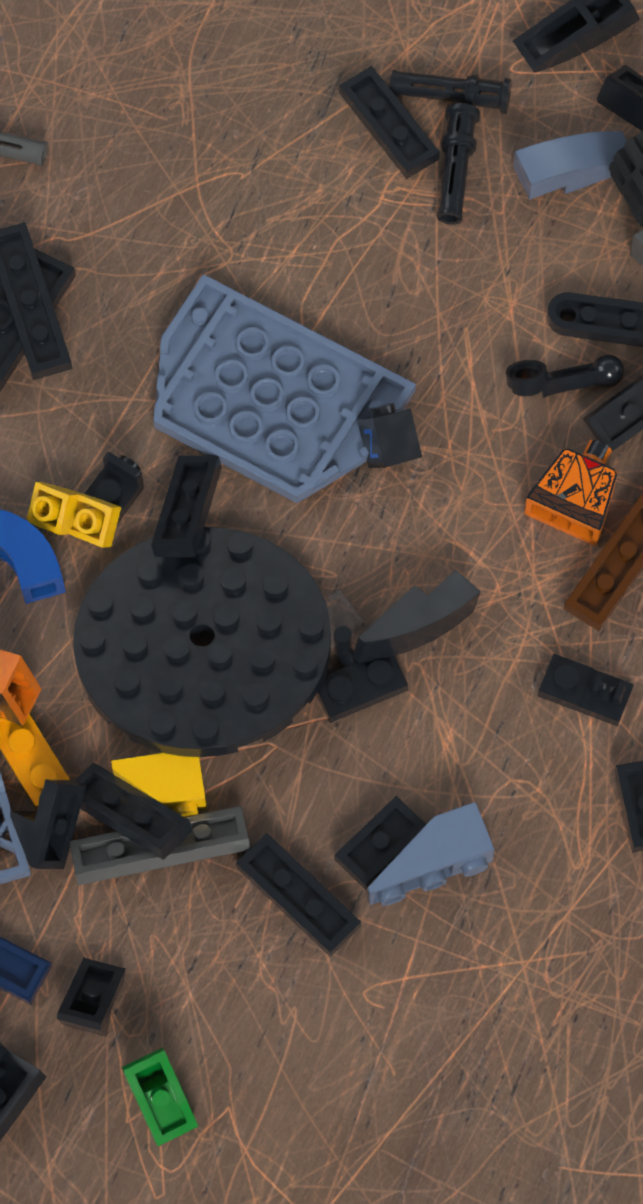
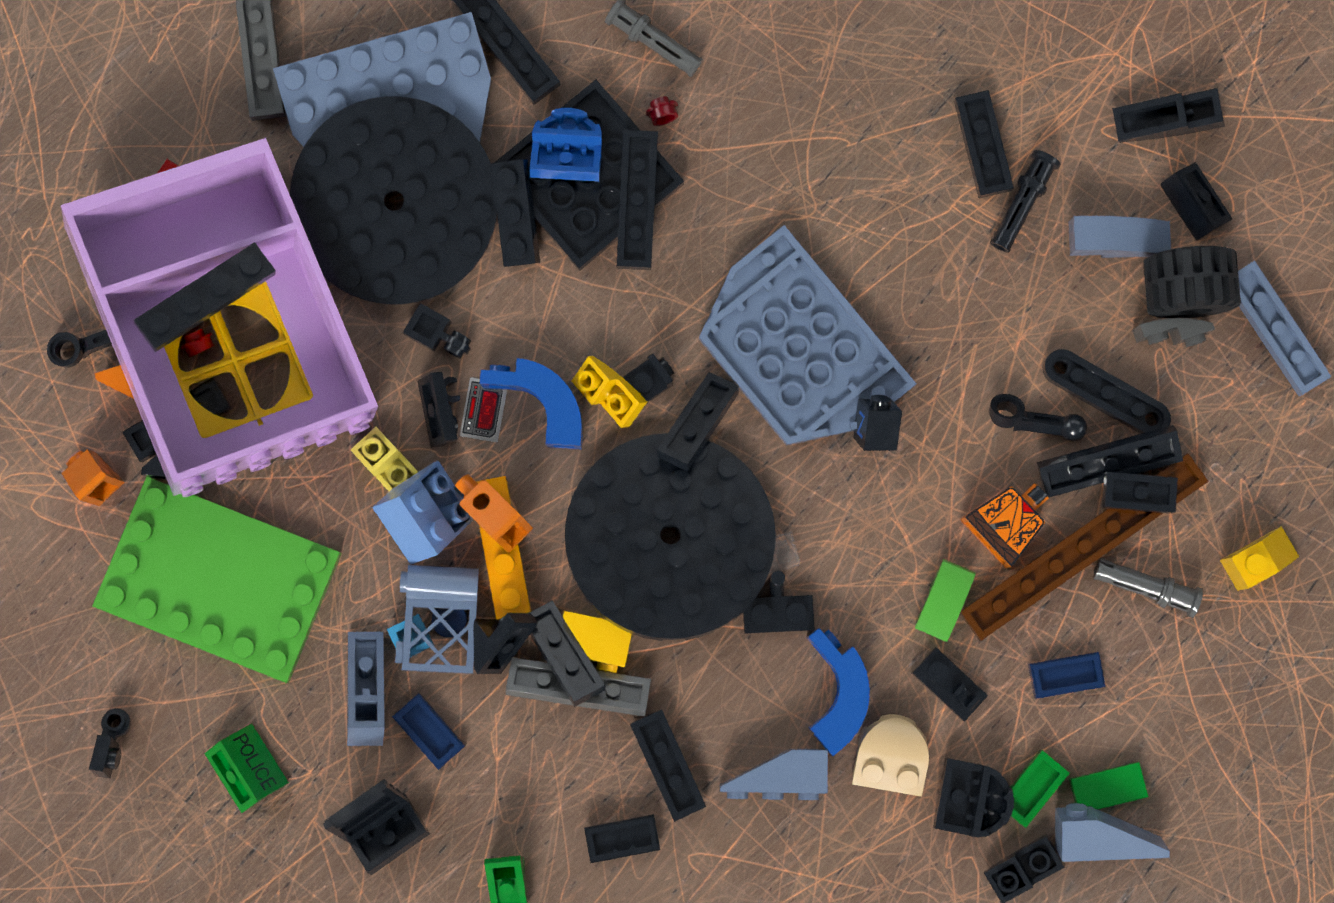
camera: 20 degrees right, 15 degrees up
black slope [57,957,126,1037] -> none
black plate [334,796,427,890] -> none
black slope [353,570,481,663] -> none
black pin [390,70,512,114] -> none
none -> black plate [584,814,661,864]
none -> dark red plate [646,96,678,126]
none -> blue arch [806,628,870,756]
none -> tan slope [852,714,929,797]
none -> bright green slope [915,559,976,642]

